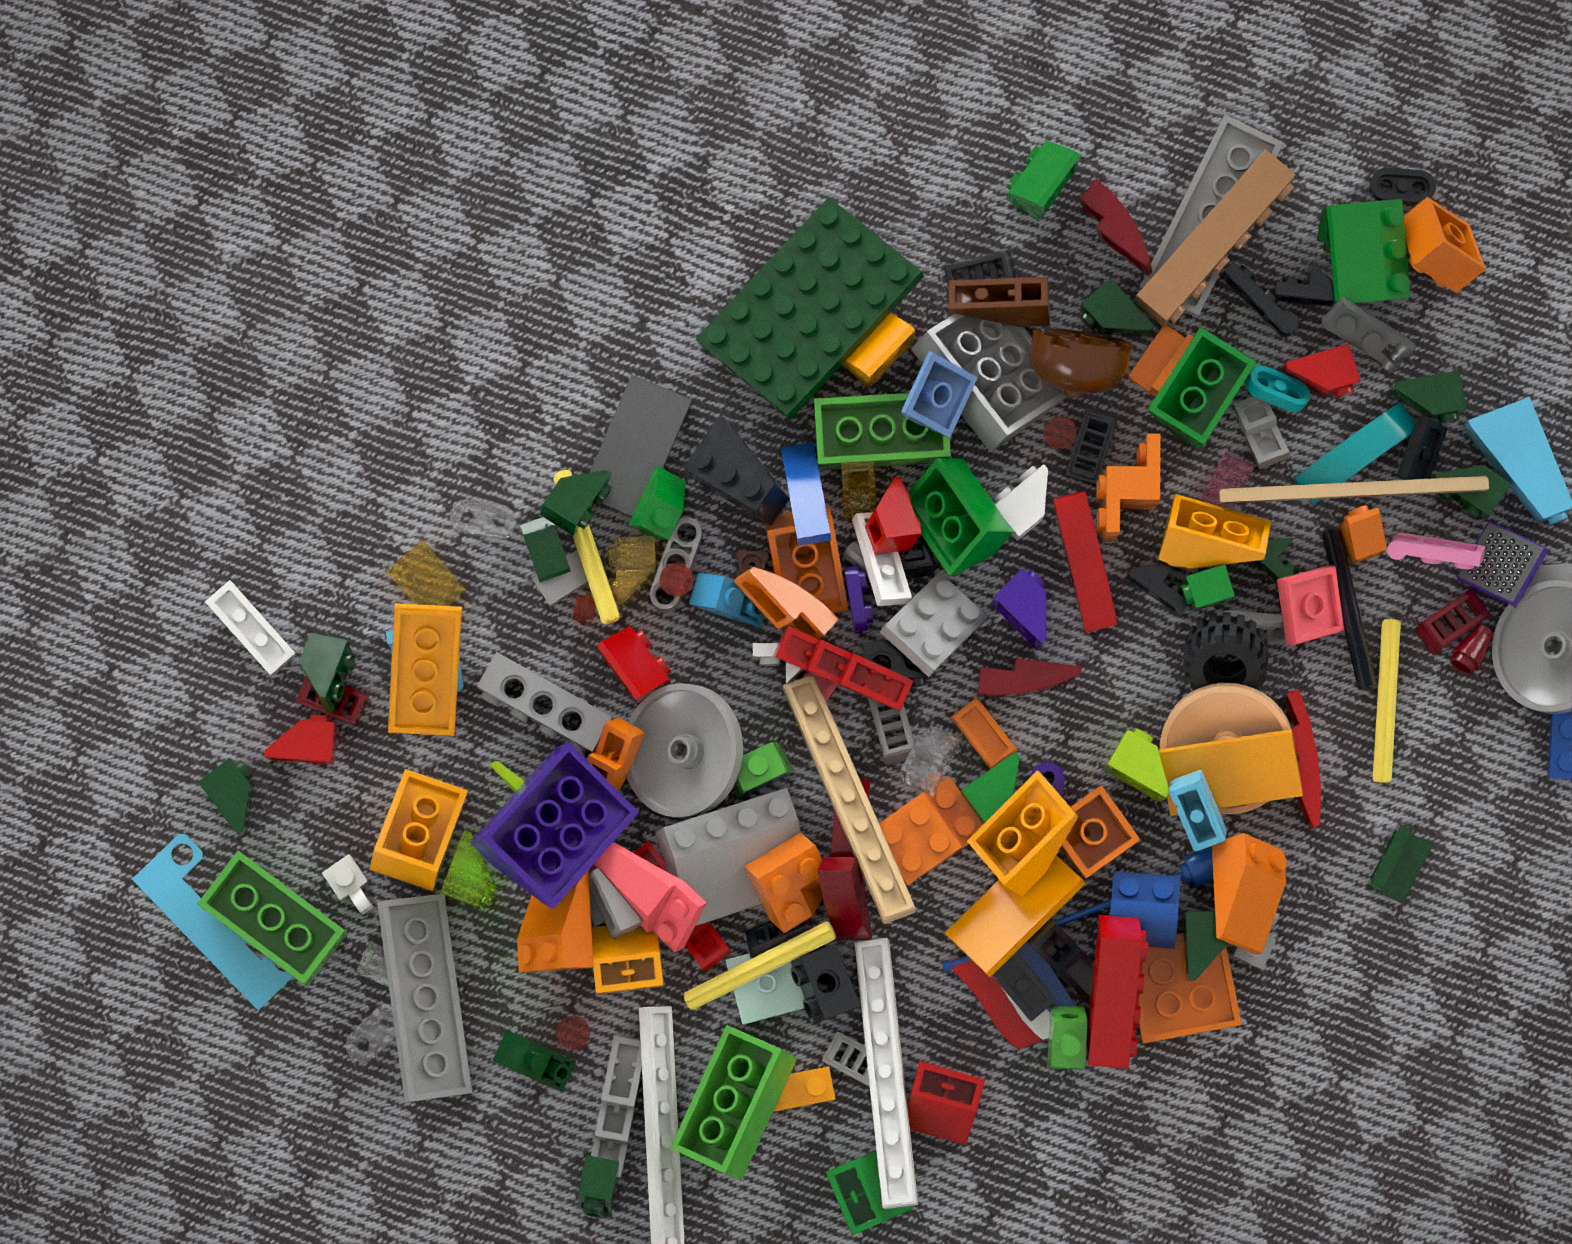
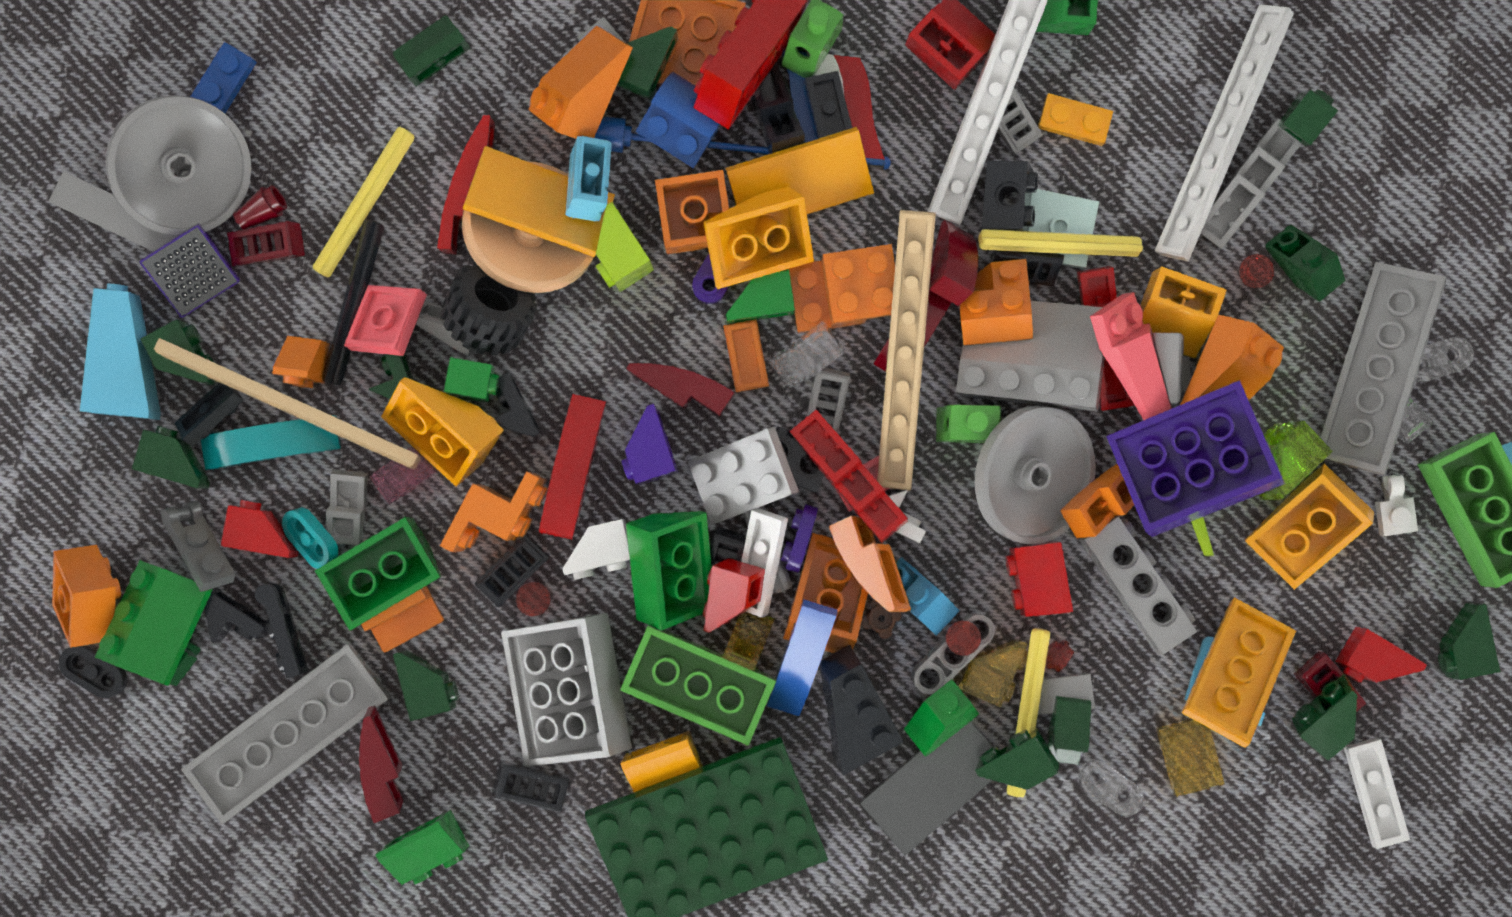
camera: 155 degrees left, 5 degrees up
bright green brick [670,1025,798,1181] -> none
medium blue slope [901,351,978,438] -> none
reddish brown slope [949,277,1050,327] -> none
reddish brown cylinder [1030,327,1132,398] -> none
medium nougat brick [1134,149,1296,327] -> none
bright pink plate [1387,533,1485,569] -> none

